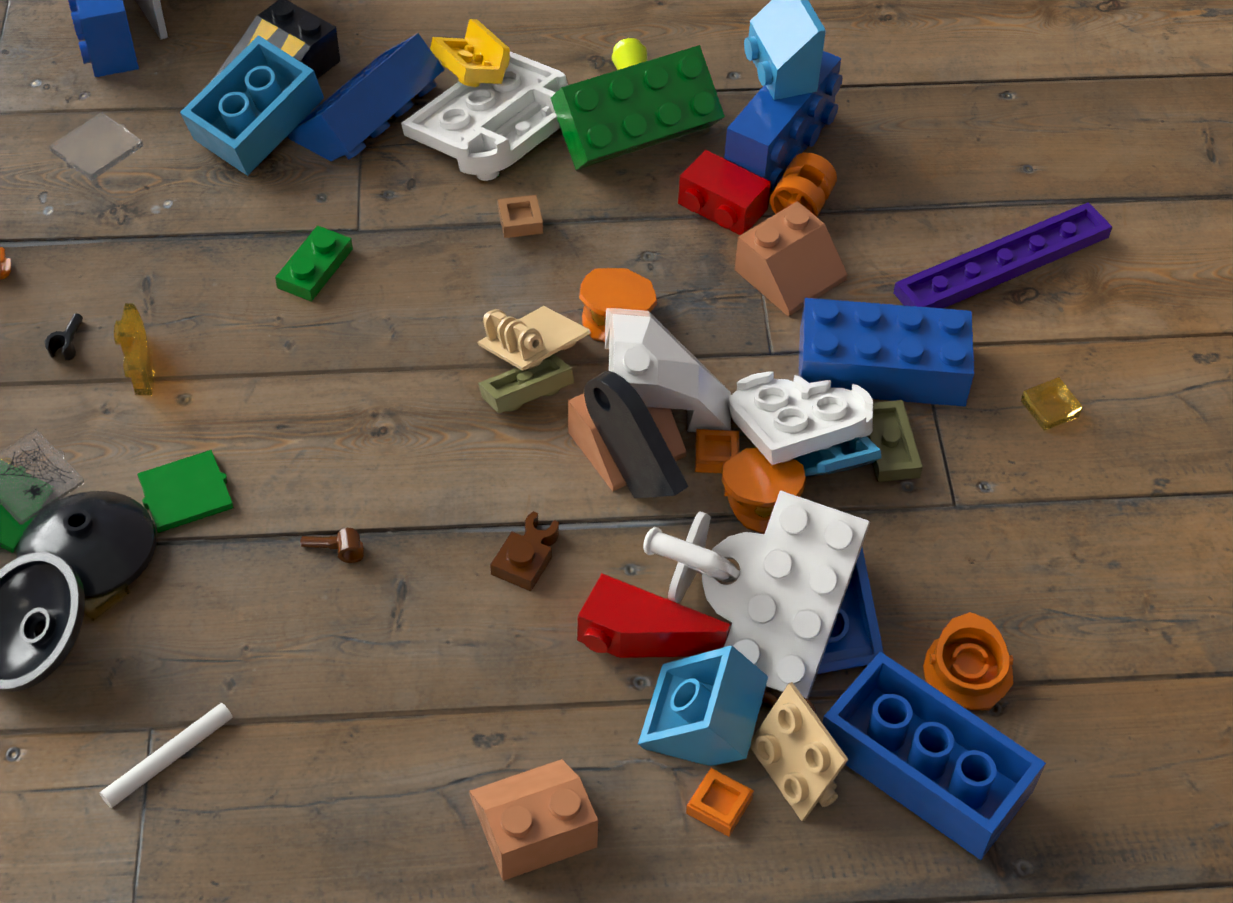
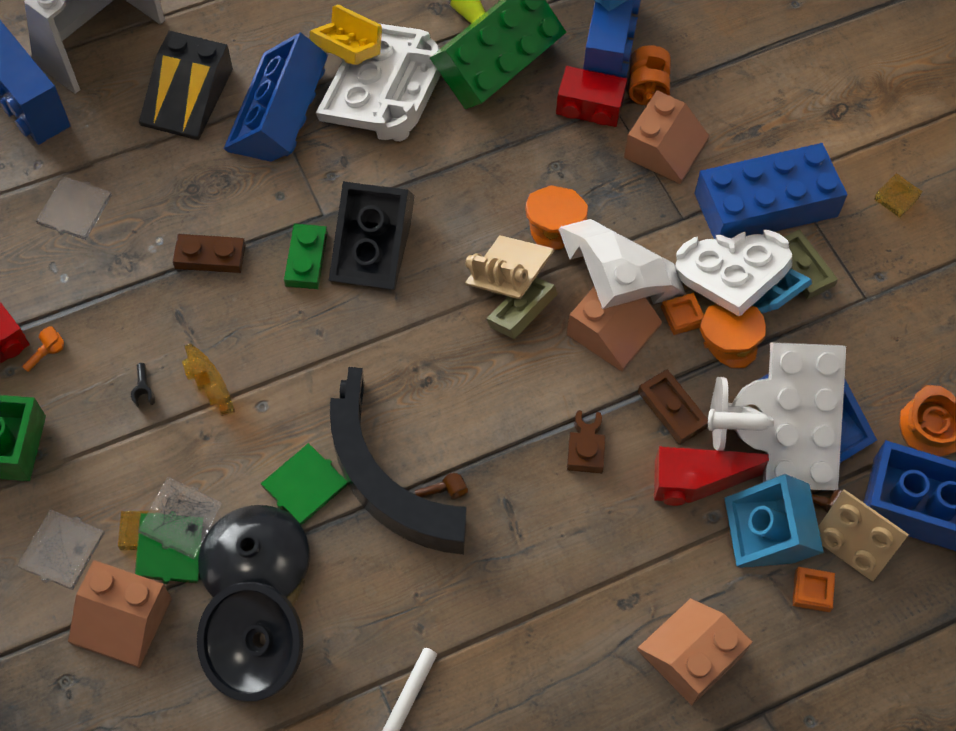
camera: 20 degrees left, 10 degrees up
dark azure brick [180,35,324,176] -> none
medium nougat plate [498,195,543,238] -> none
black tile [584,371,689,498] -> none
dark purple plate [893,202,1112,308] -> none
none -> reddish brown plate [173,234,246,273]
none -> black slope [329,181,415,290]
none -> black arch [330,367,466,555]
none -> reddish brown plate [638,369,708,445]

